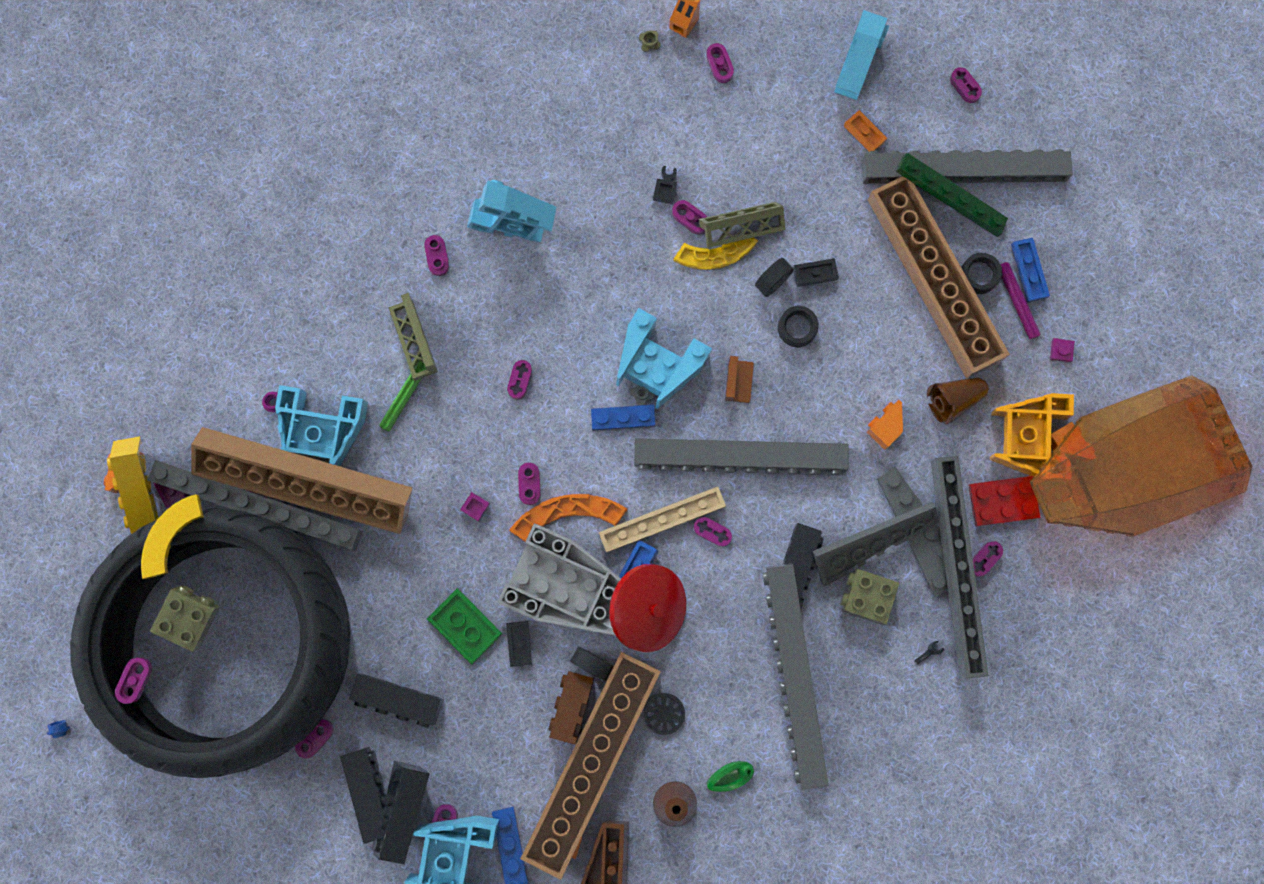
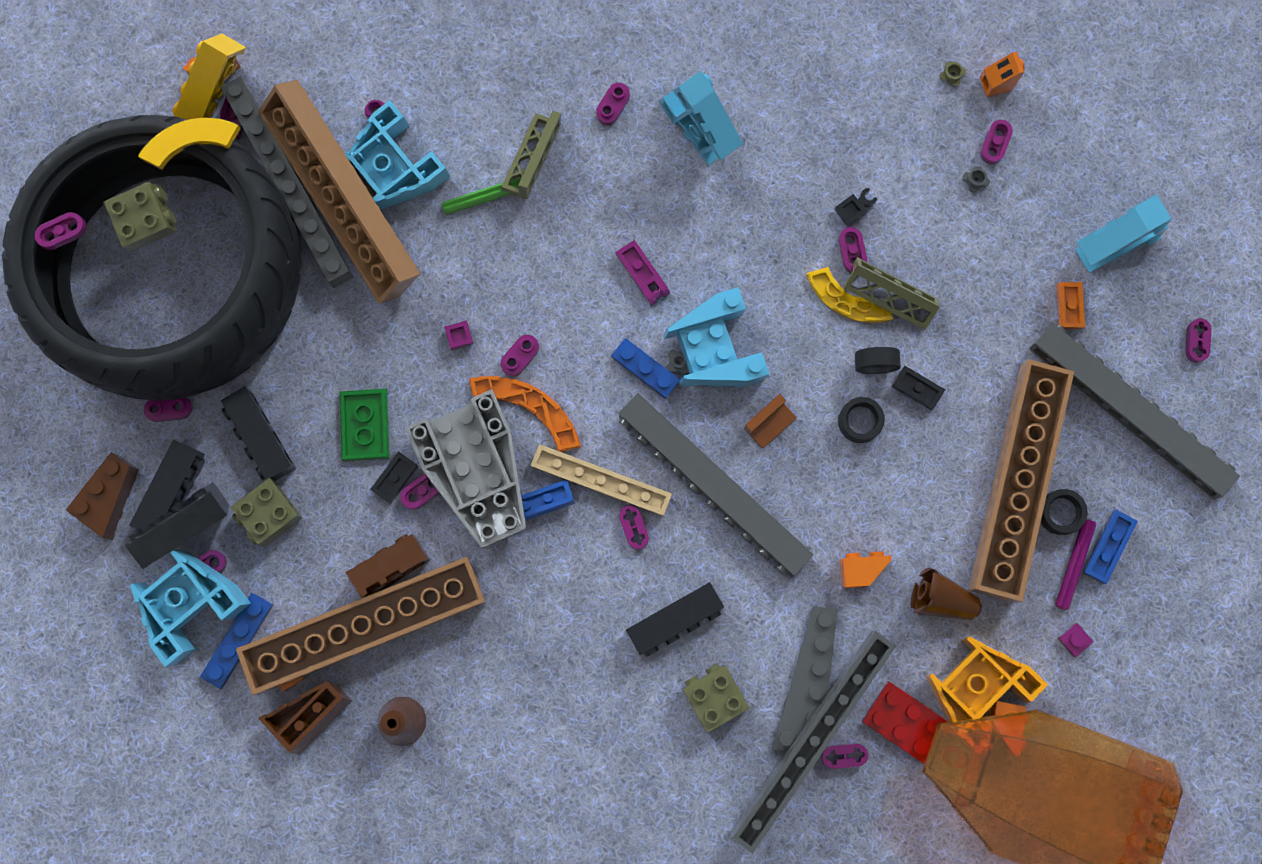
camera: 40 degrees right, 0 degrees up
magenta beam [507,360,532,400] -> none
black tyre [570,646,614,681] -> none
red dish [609,564,686,653] -> none
black wheel [644,693,685,735] -> none
green arm [707,761,754,792] -> none
dark grey brick [762,563,829,790] -> none
dark grey wing [813,502,939,587] -> none
dark green plate [896,153,1008,237] -> none
black hand [914,641,944,665] -> none
none -> reddish brown wedge [66,452,139,540]
none -> olive brick [230,478,303,547]
none -> magenta plate [400,474,440,510]
none -> magenta plate [615,240,670,306]
none -> dark grey plate [963,167,990,193]

